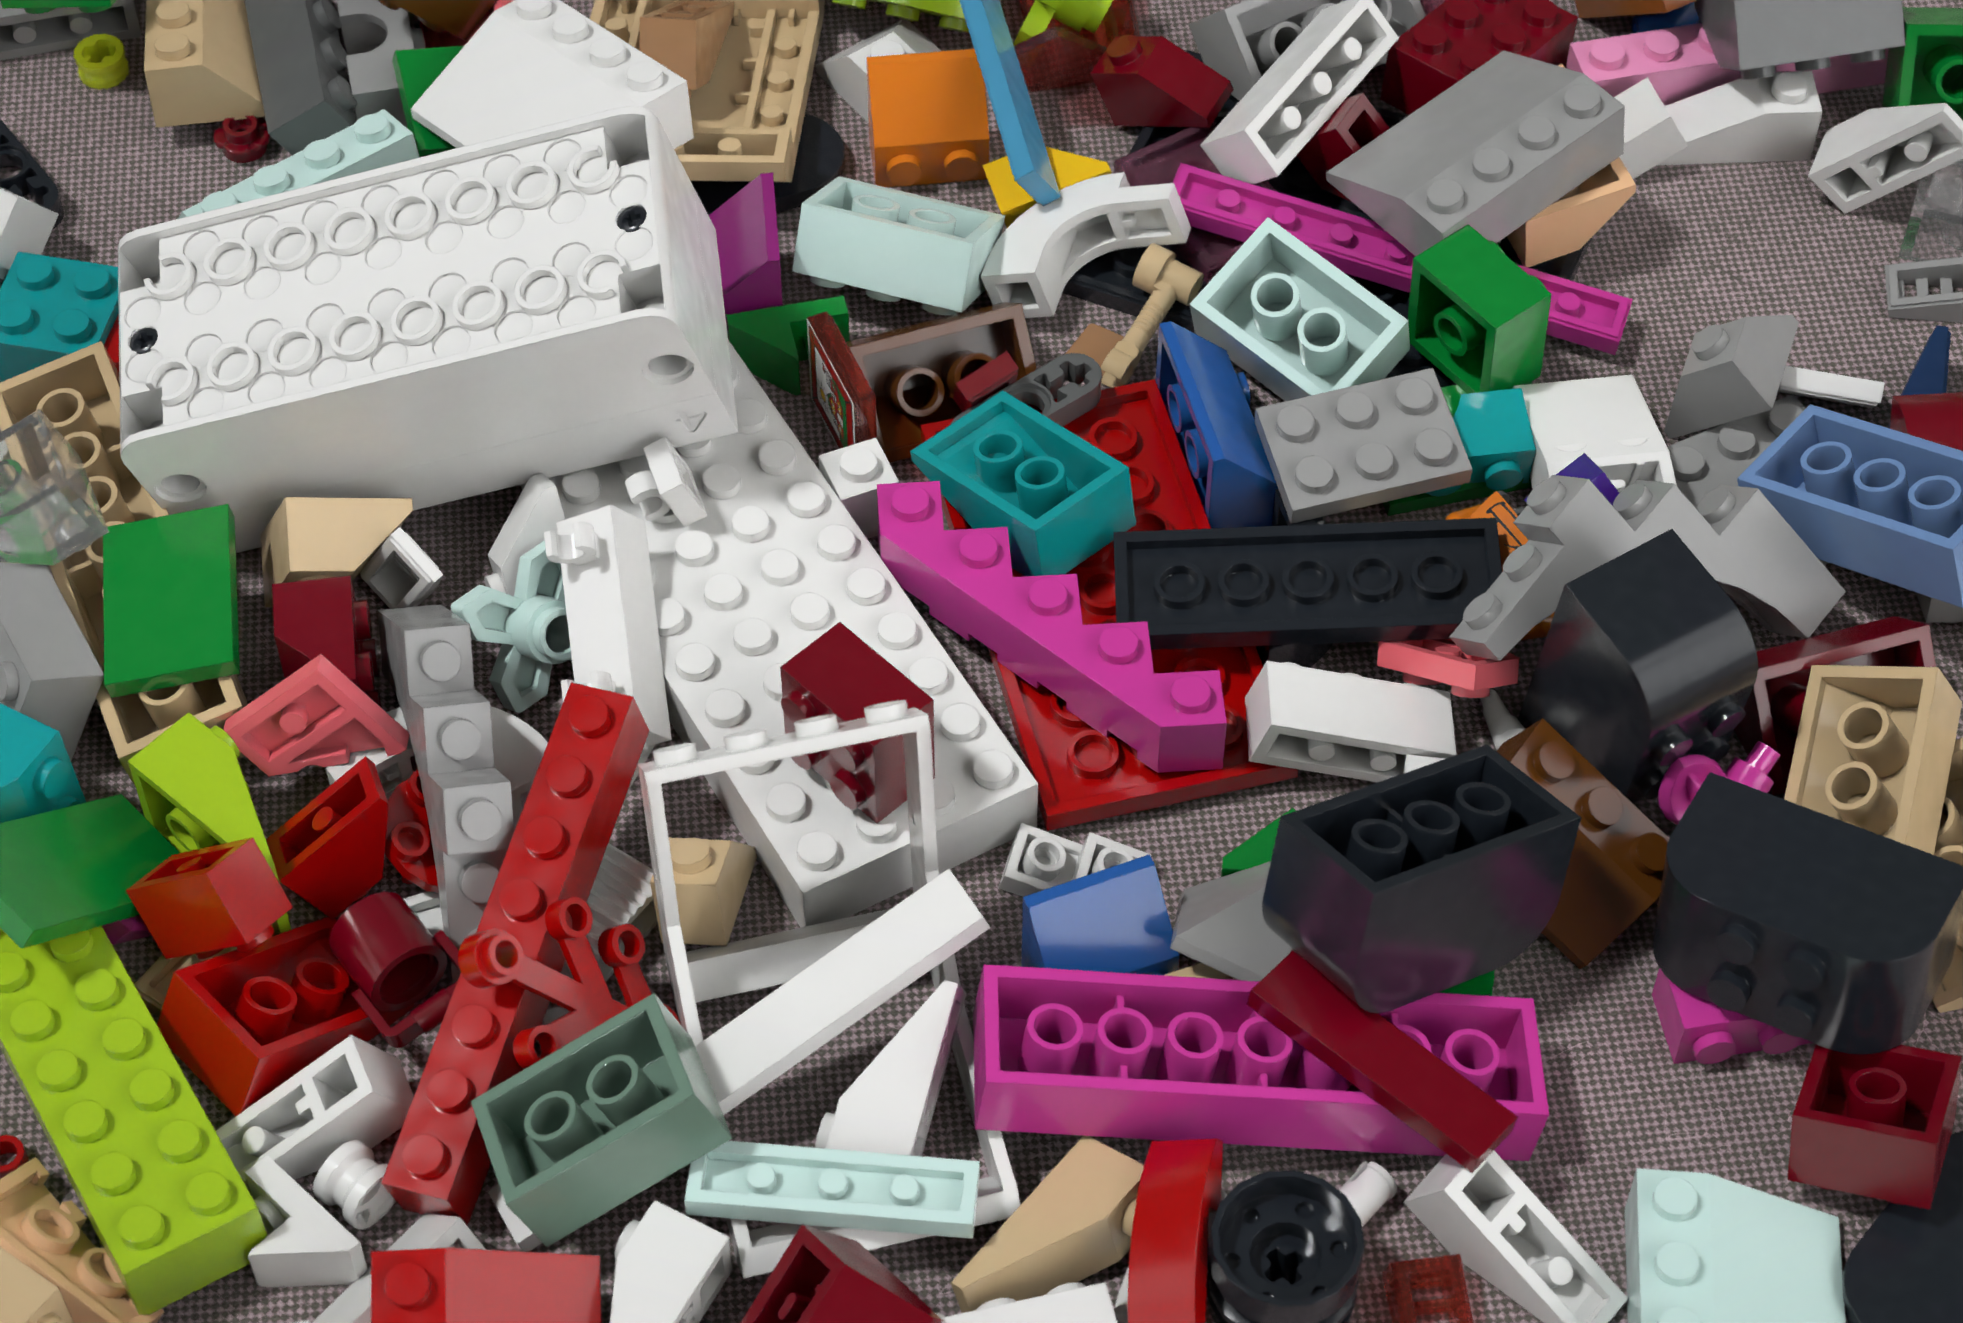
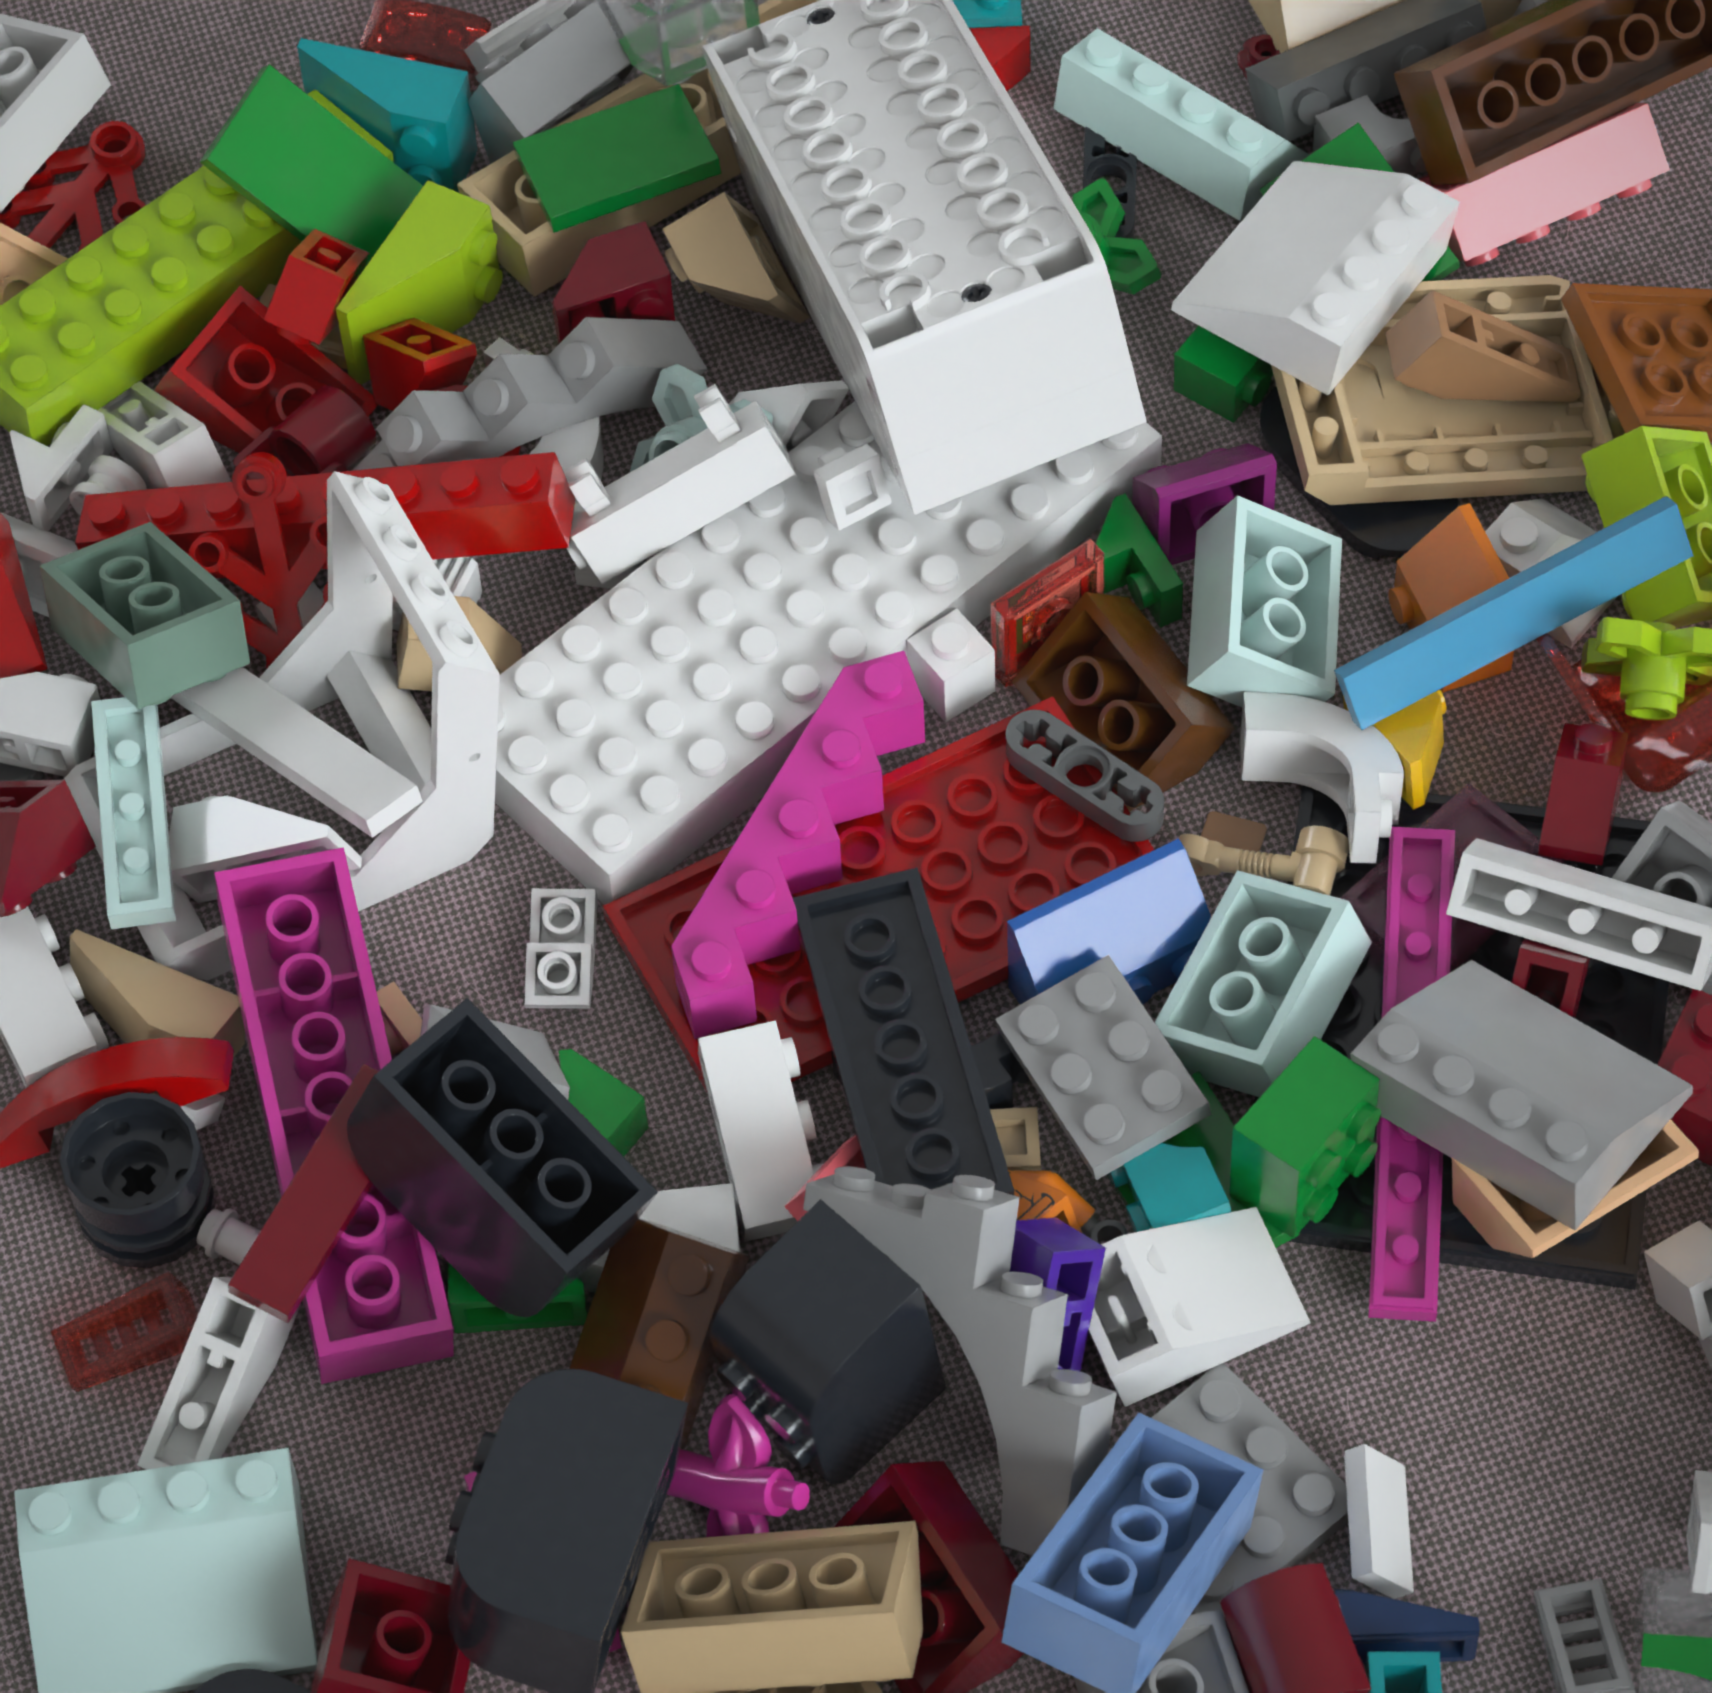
camera: 80 degrees right, 5 degrees up
coral wing [223,654,409,777] -> none
white slope [360,527,443,609] -> none
dark red brick [780,622,935,824] -> none
teal slope [910,390,1136,576] -> none
dark red tile [953,351,1019,412] -> none
slope [1021,854,1180,975] -> none
light grey slope [1664,315,1799,439] -> none

